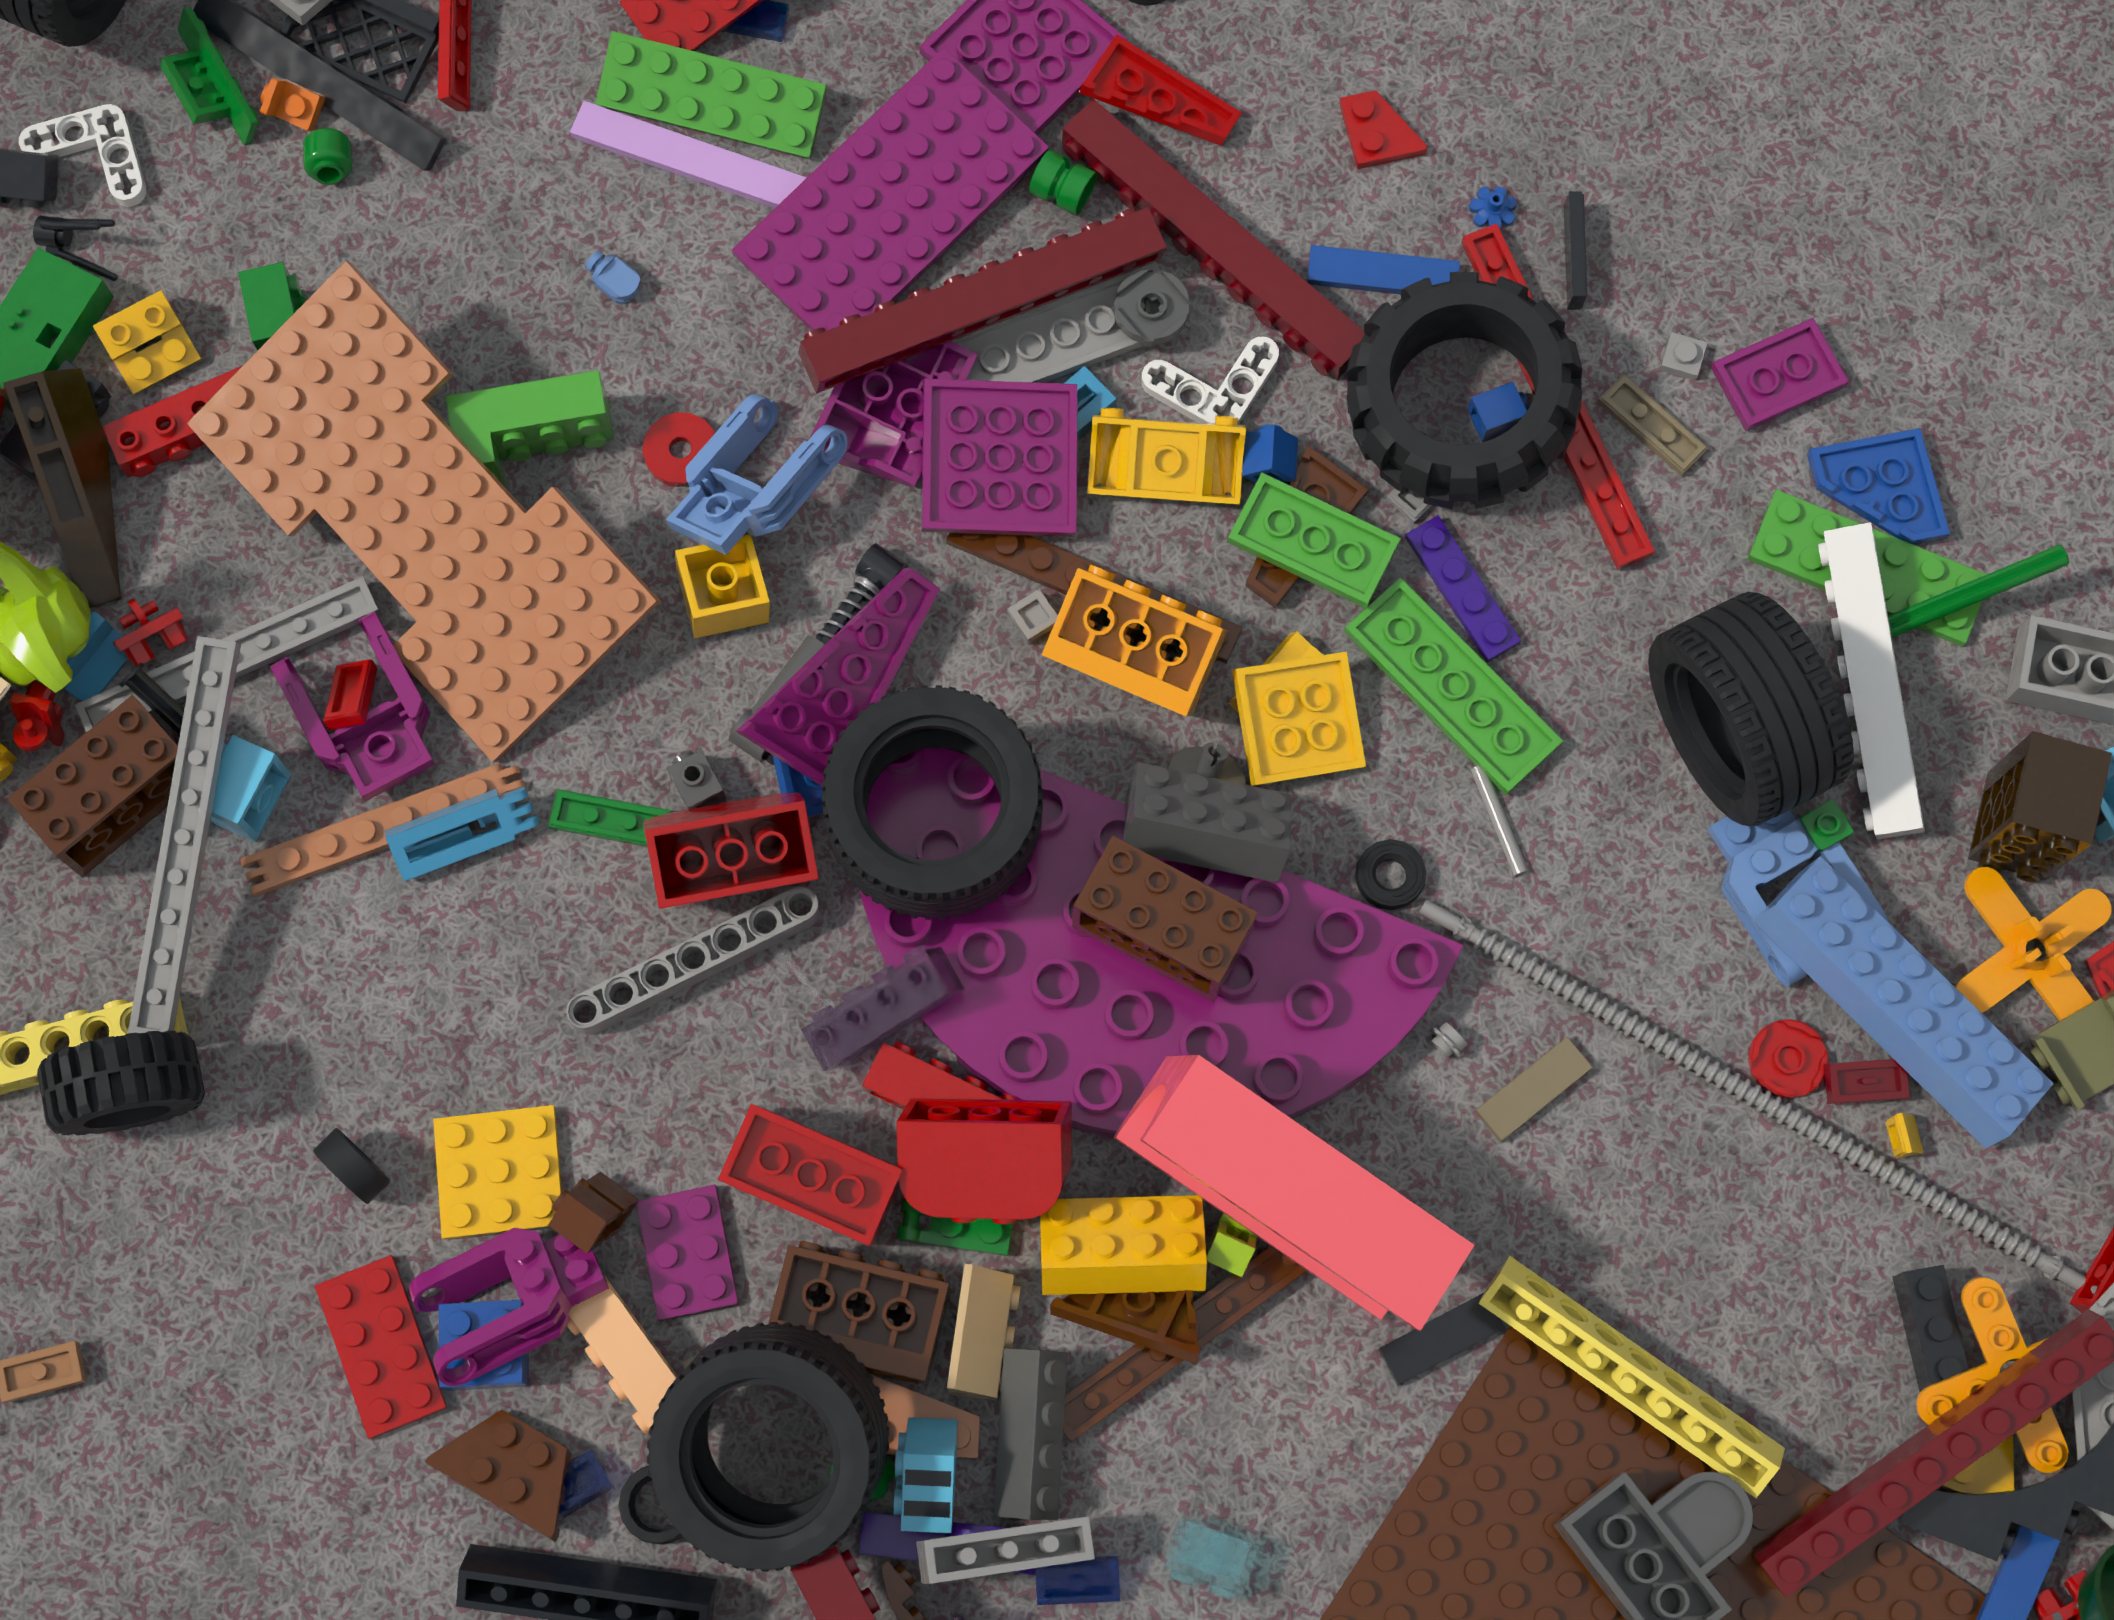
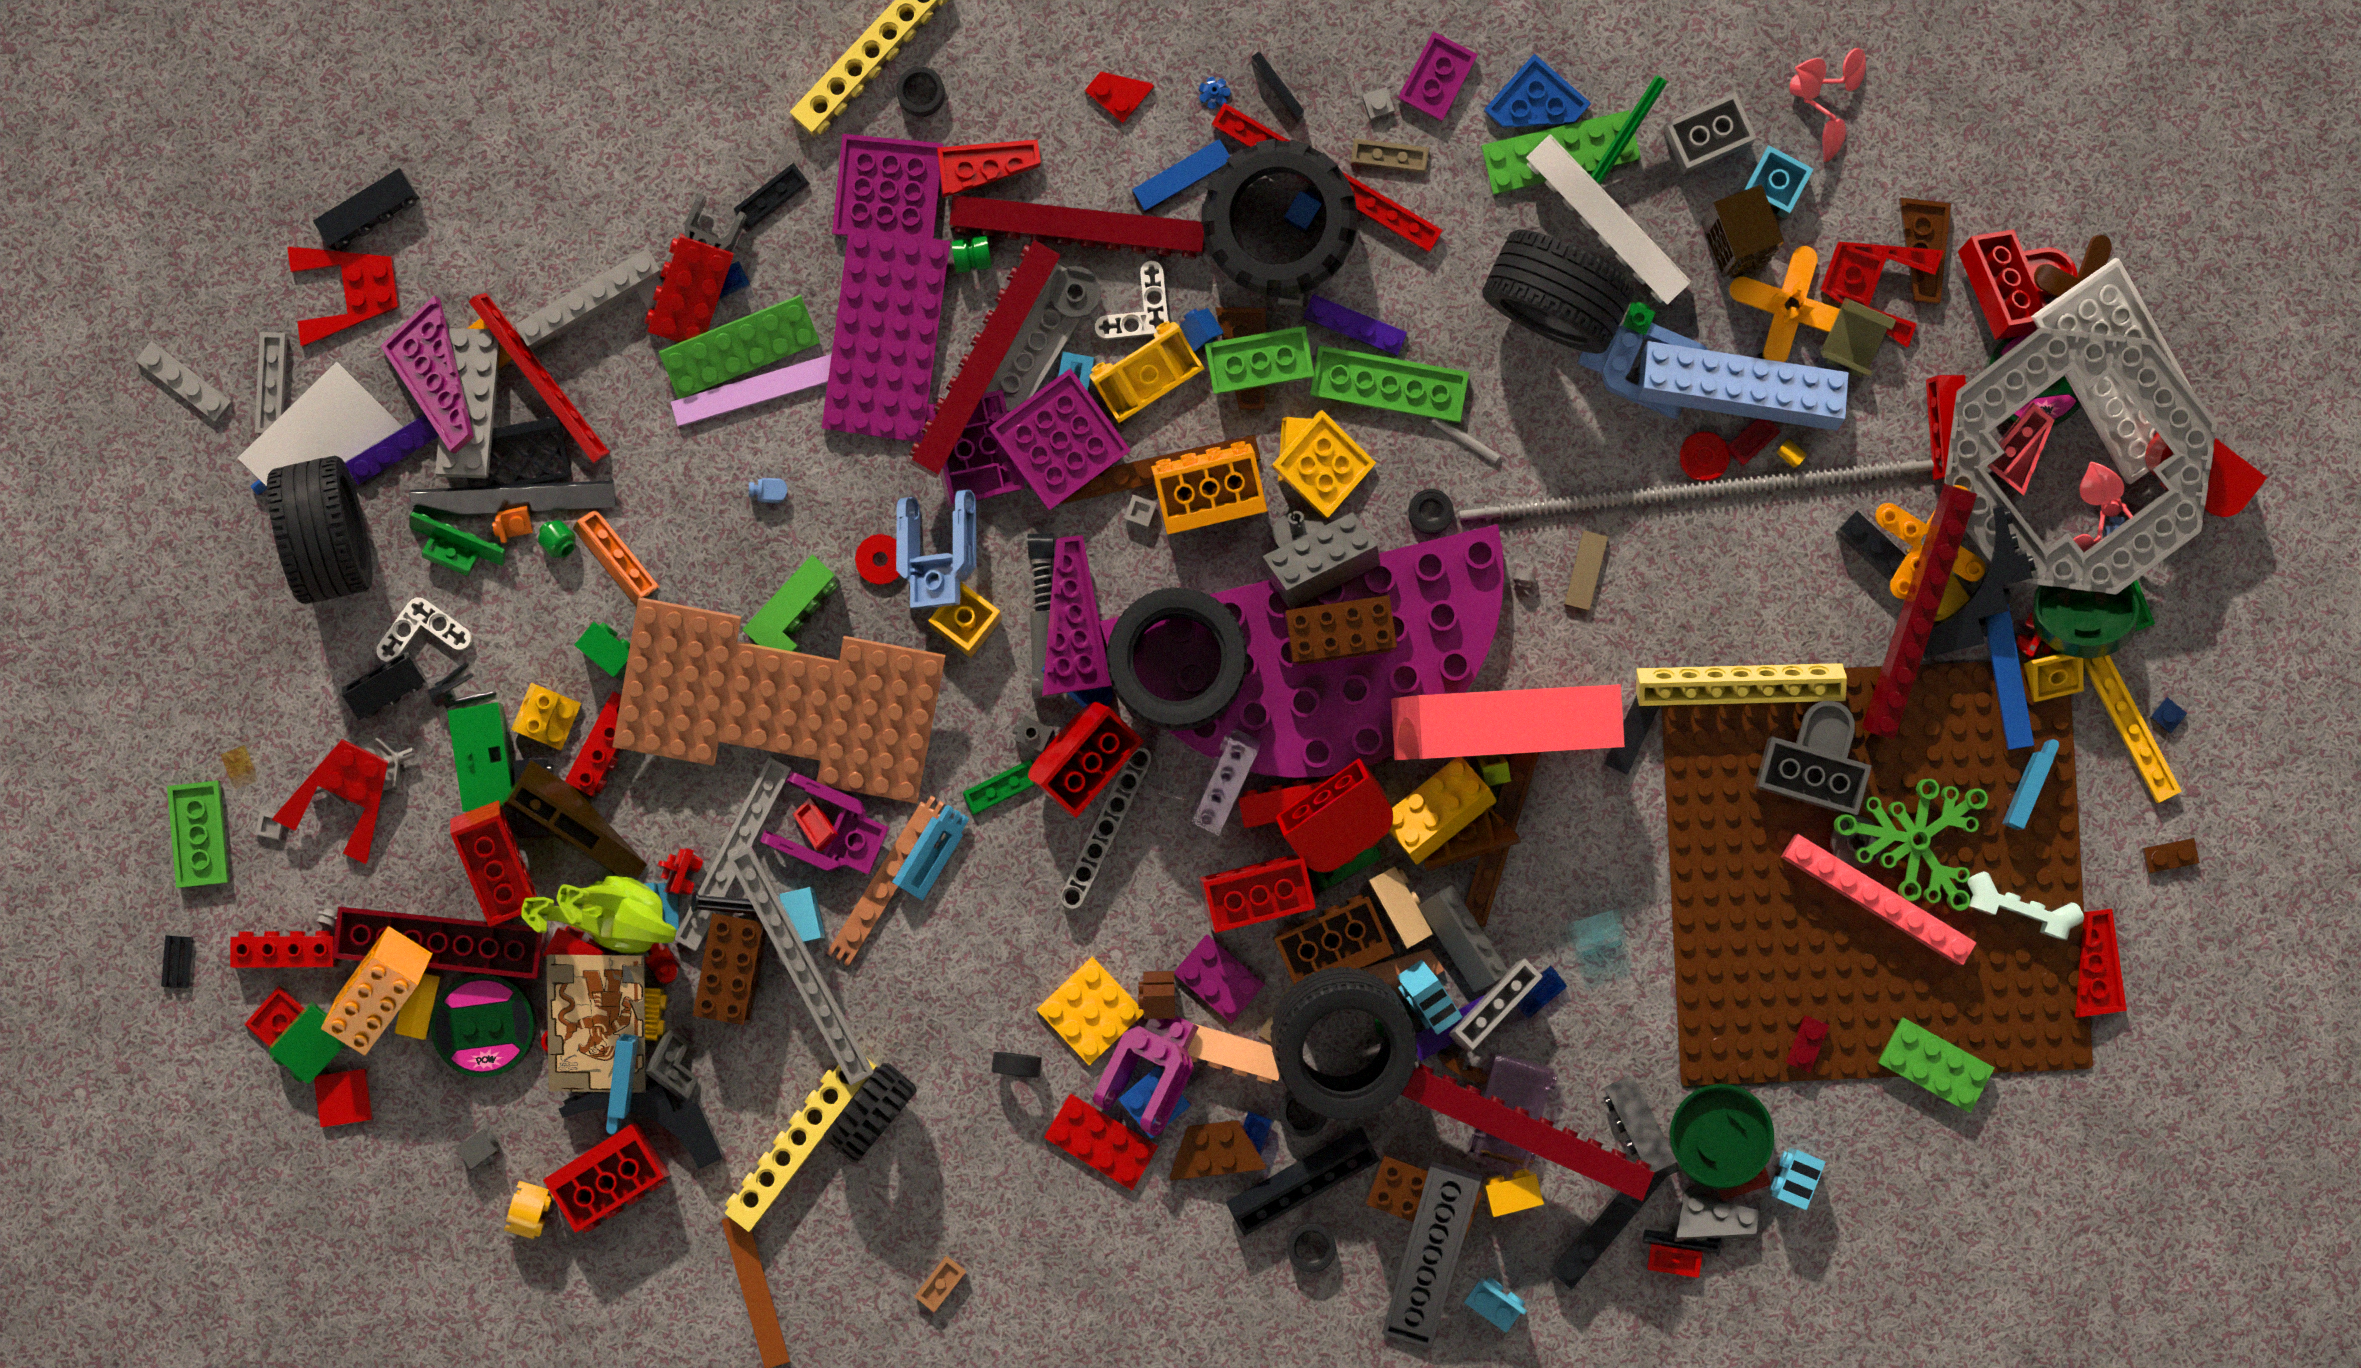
camera: 30 degrees left, 10 degrees up
none -> orange slope [573,509,659,606]

